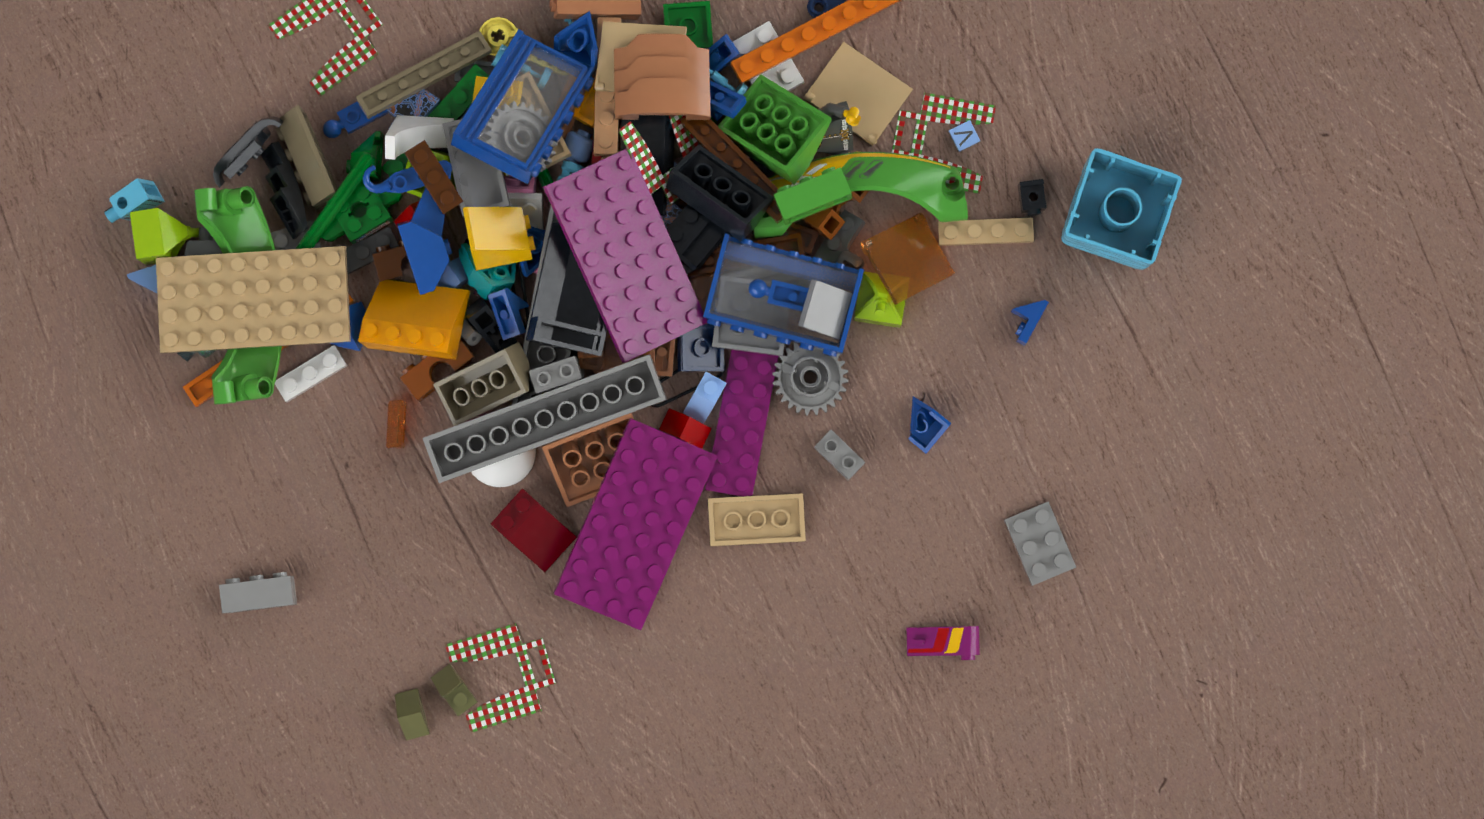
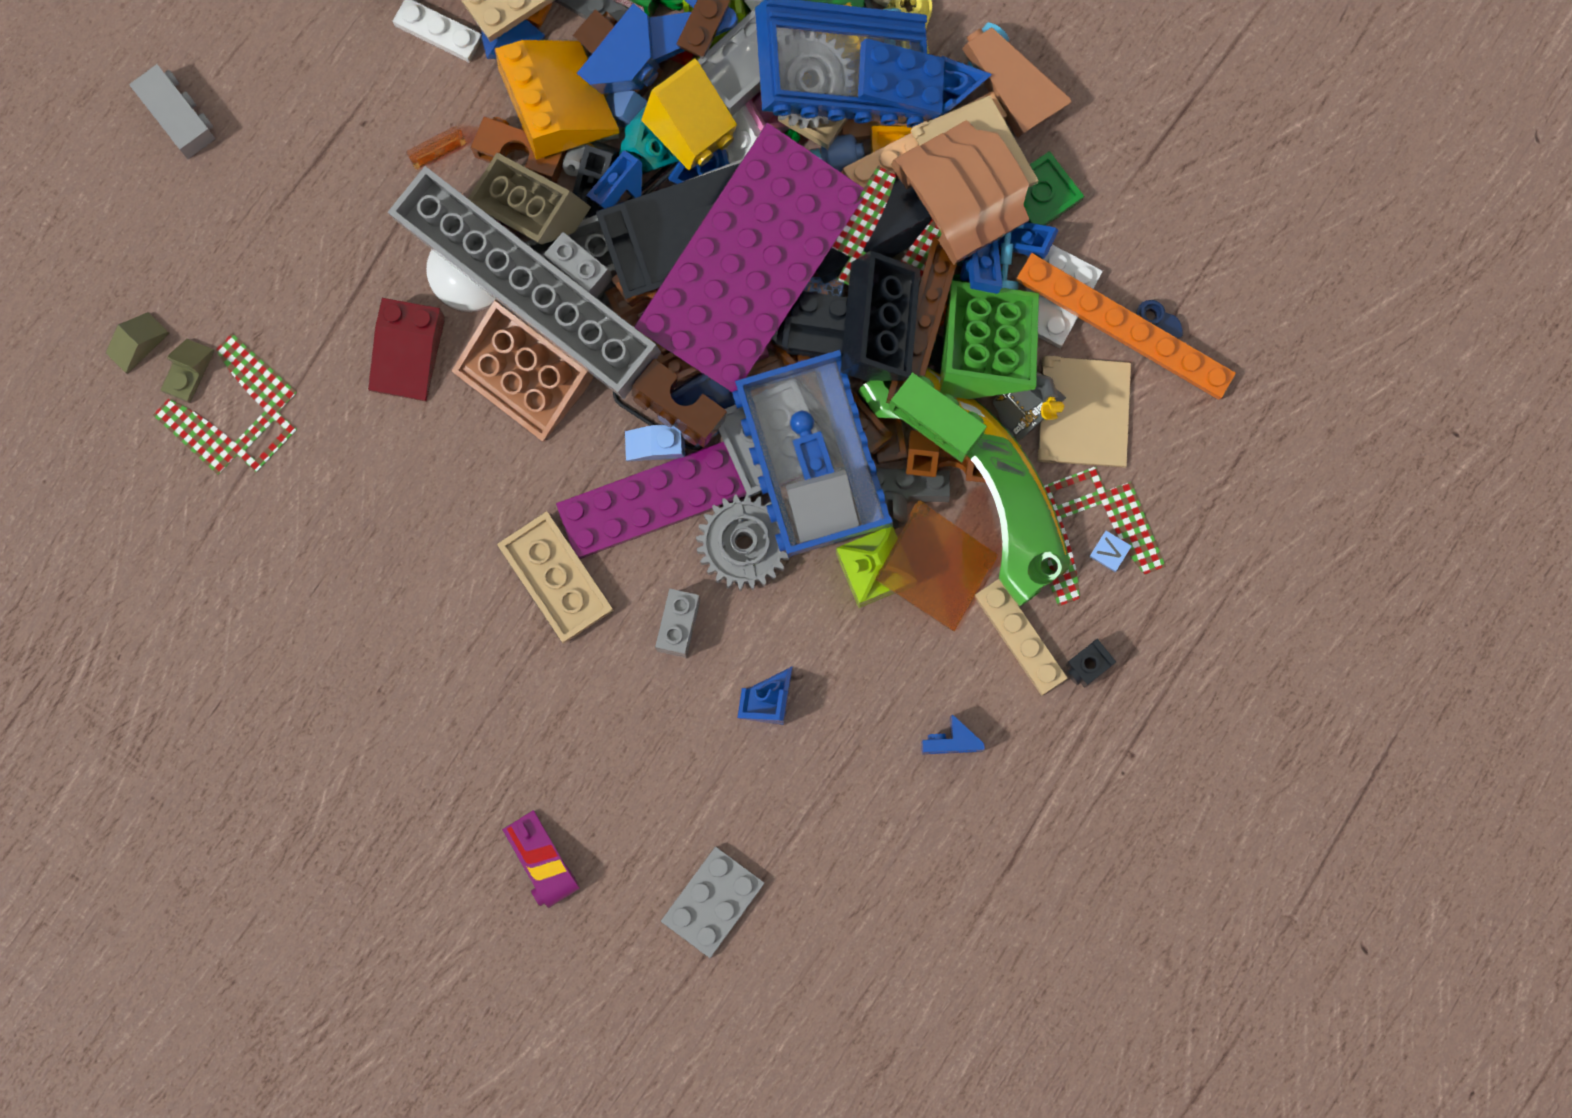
camera: 55 degrees right, 5 degrees down
magenta plate [553,418,717,630] -> none
red slope [659,408,712,449] -> none
medium azure brick [1061,148,1182,270] -> none
none -> reddish brown arch [632,359,727,448]
none -> blue plate [858,38,945,117]

